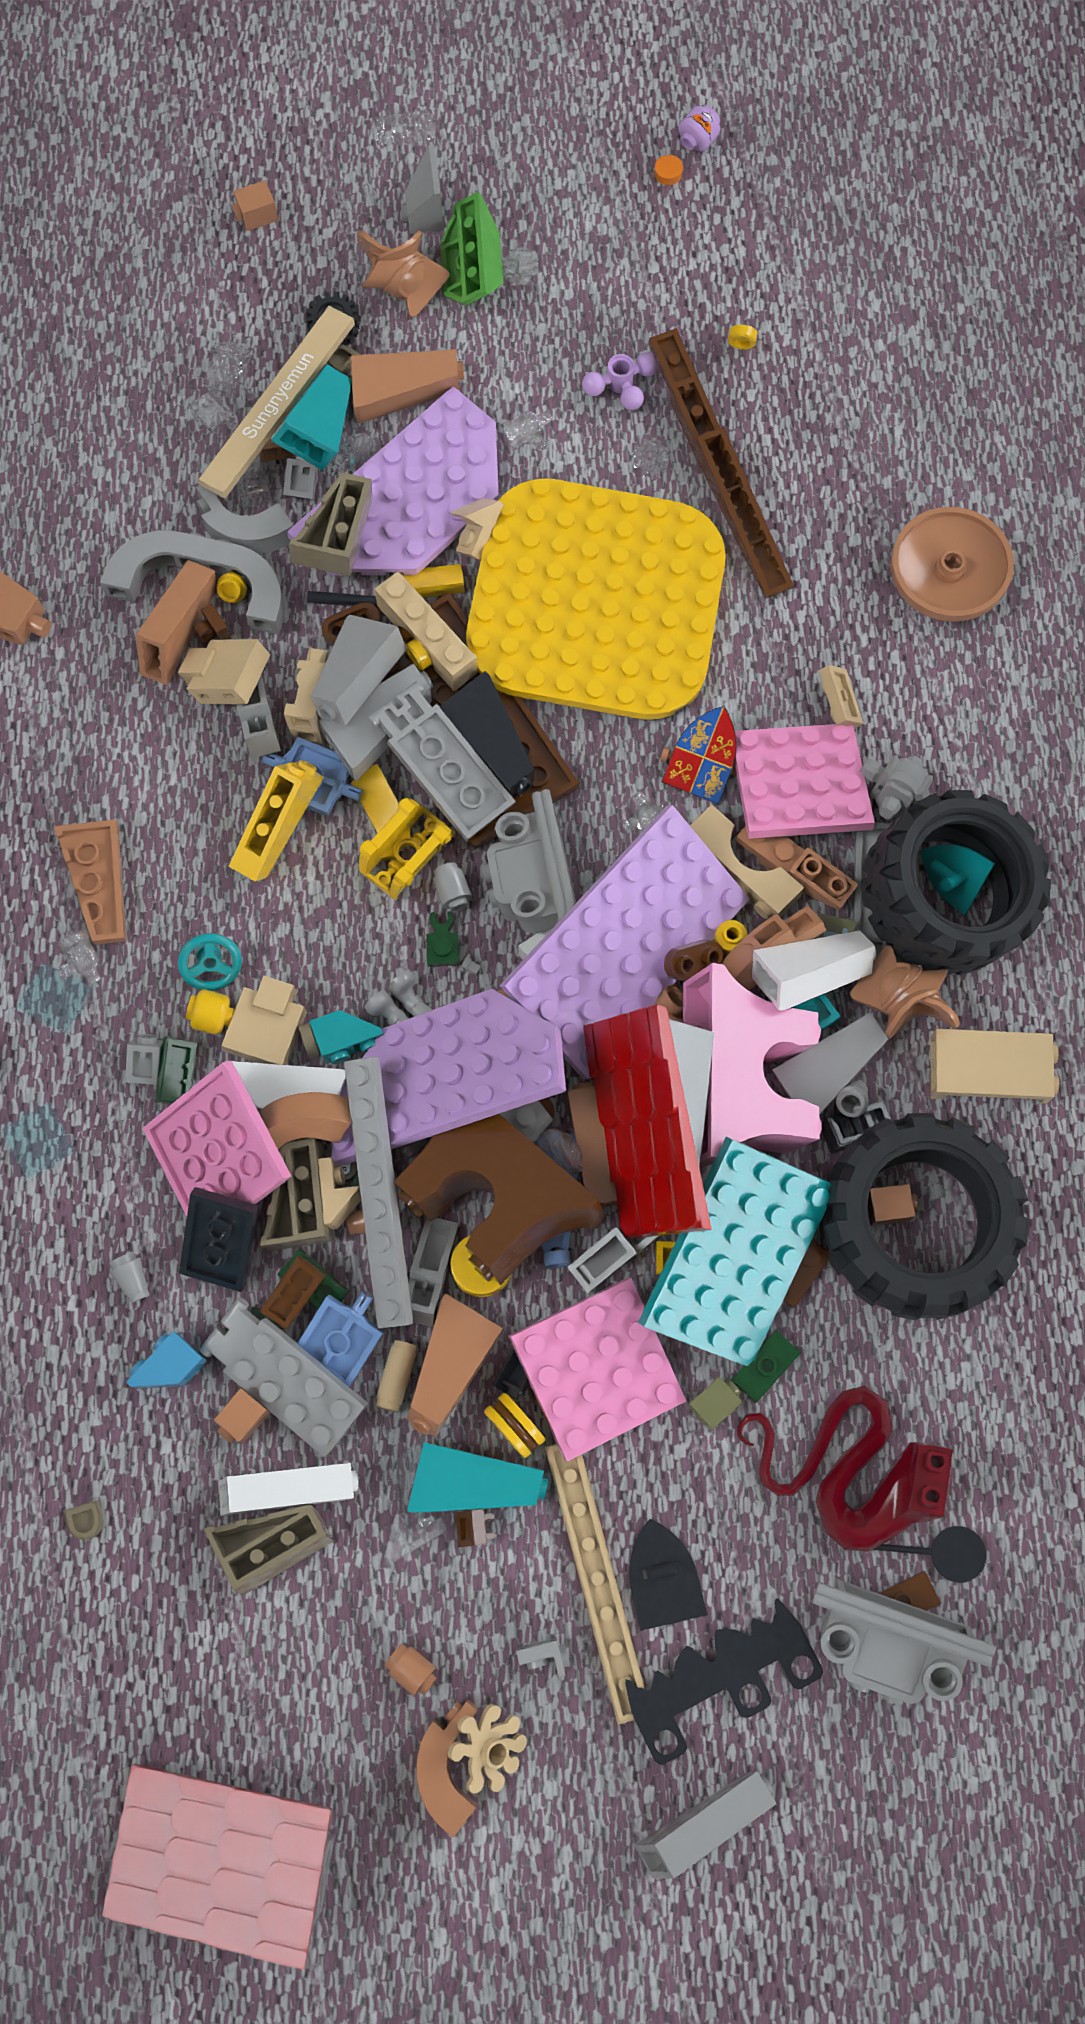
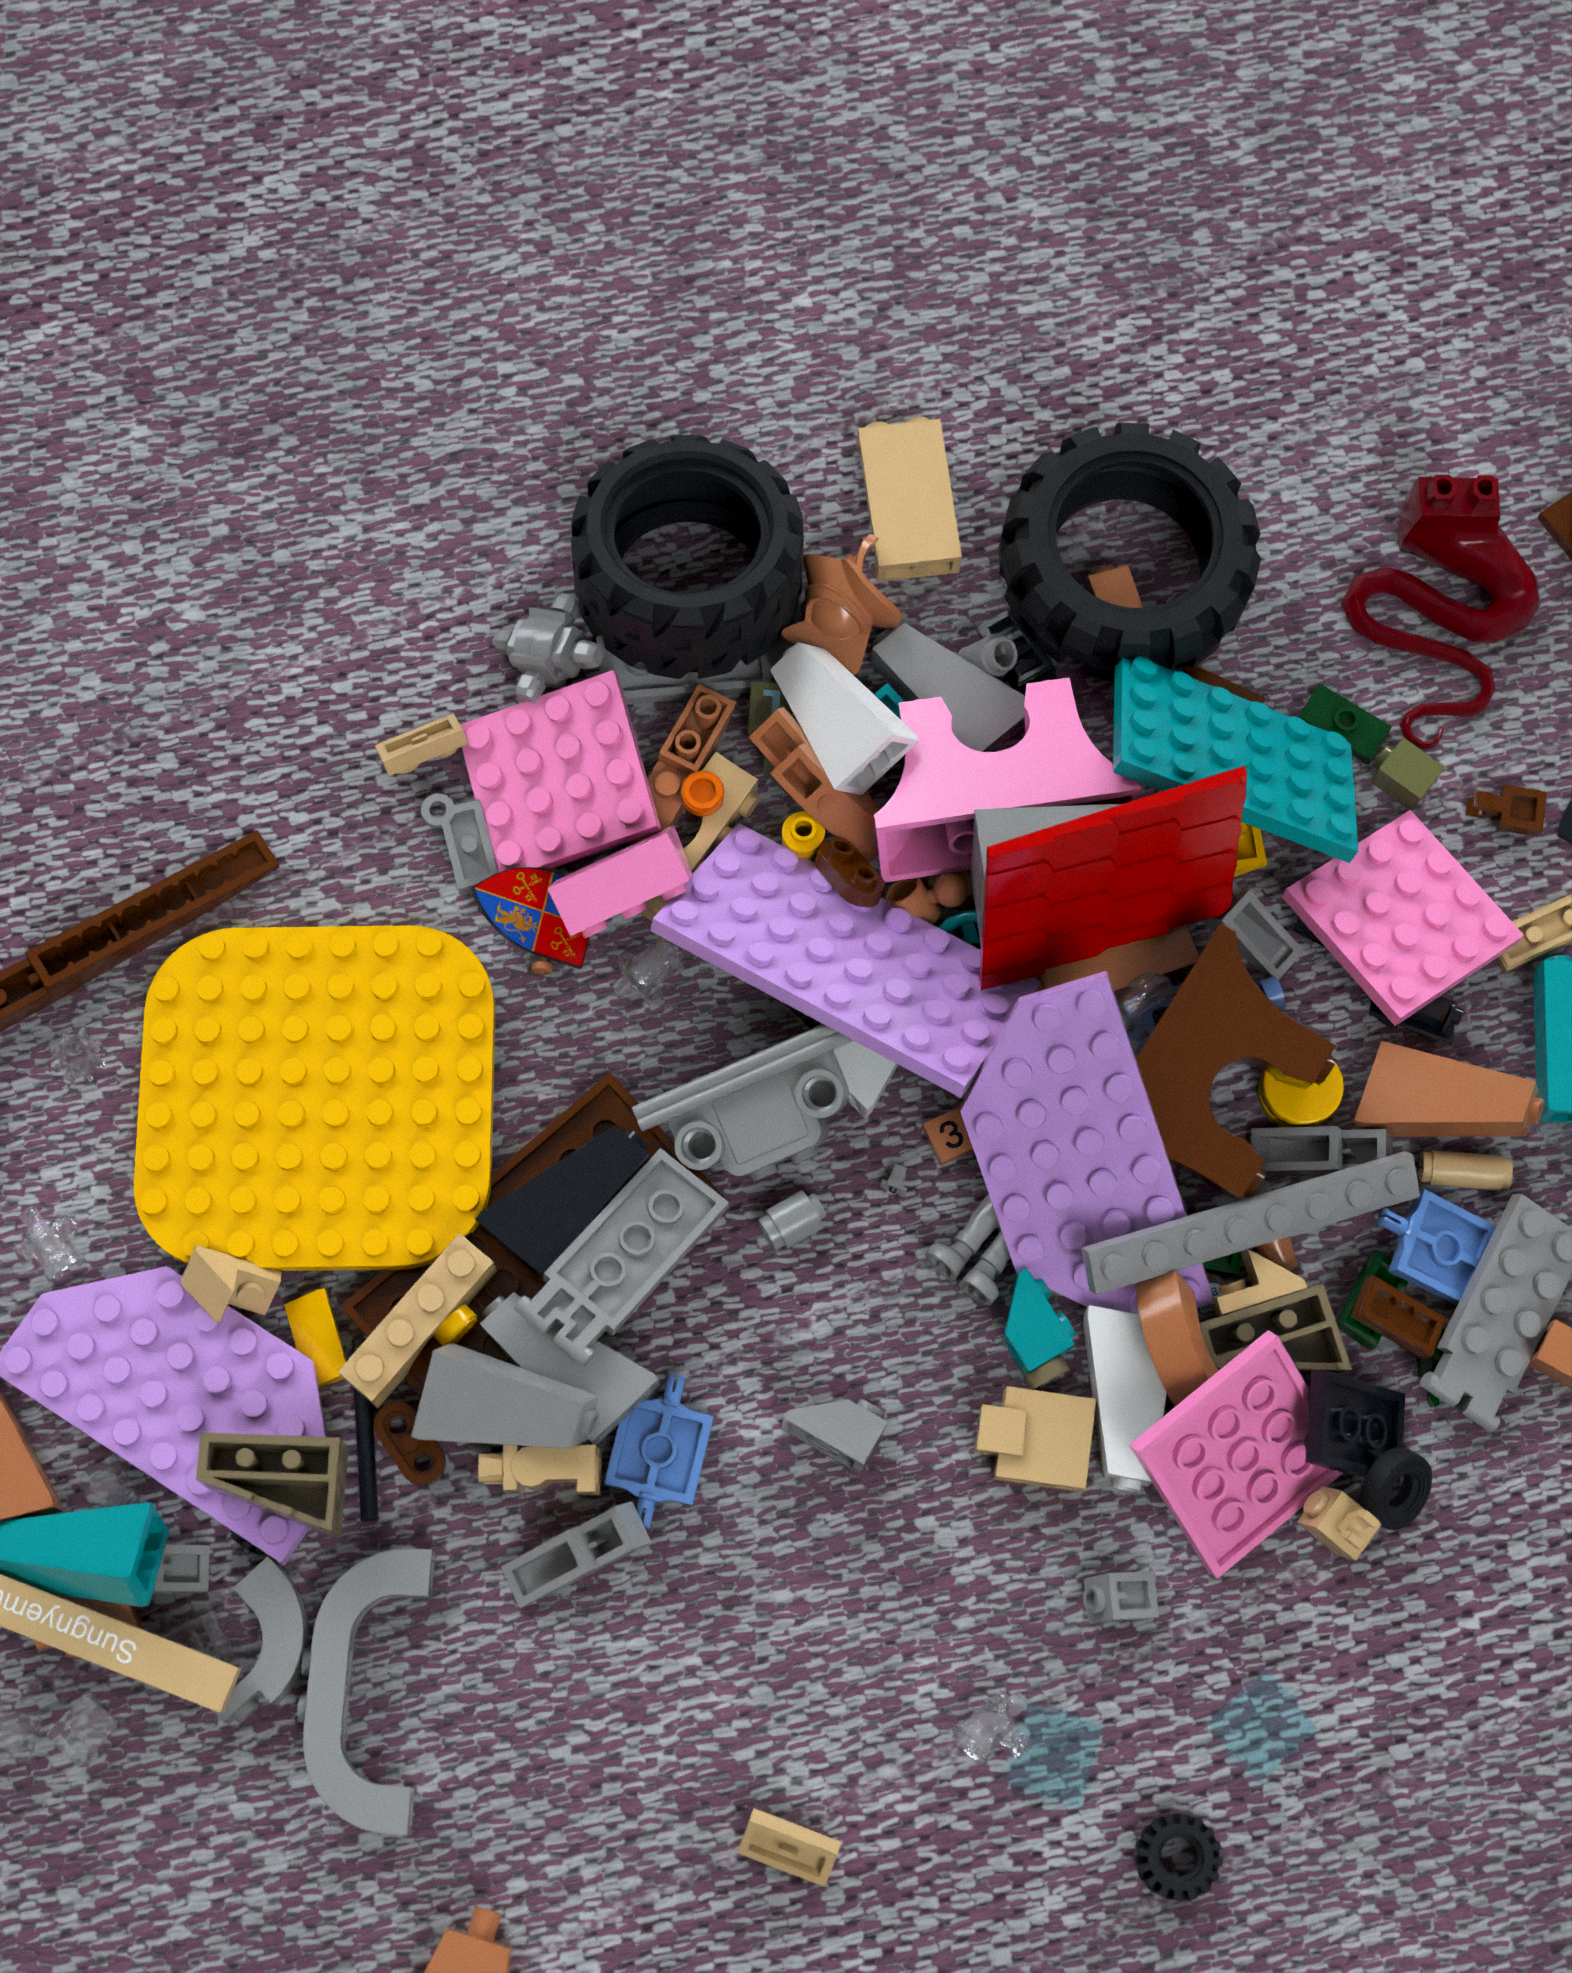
camera: 105 degrees left, 0 degrees up
nougat wing [54,819,127,945] -> none
light grey cone [109,1251,150,1303] -> none
dark azure slope [126,1331,207,1389] -> none
nougat slope [136,560,216,685] -> none
plate [155,1038,197,1105] -> none
teal piece [177,933,242,991] -> none
tan piece [178,639,270,704] -> none
yellow head [185,989,235,1035] -> none
reddish brown tile [194,603,231,644] -> none
yellow plate [217,572,247,603] -> none
yellow slope [229,760,324,882] -> none
yellow slope [351,764,399,833] -> none
yellow piece [359,797,455,901] -> none
dark green plate [426,911,460,967] -> none
yellow head [484,1393,545,1459] -> none
black piece [873,1526,986,1583] -> none
nougat dish [891,507,1014,622] -> none
teal shield [921,844,995,915] -> none
none -> light grey hinge [421,793,498,894]
none -> bright pink slope [547,825,693,938]
none -> orange tile [681,771,724,817]
none -> tan plate [737,1808,841,1887]
none -> light grey slope [781,1399,888,1474]
none -> tan brick [1297,1486,1381,1561]
none -> black tyre [1360,1447,1432,1530]
none -> reddish brown plate [1465,784,1547,837]

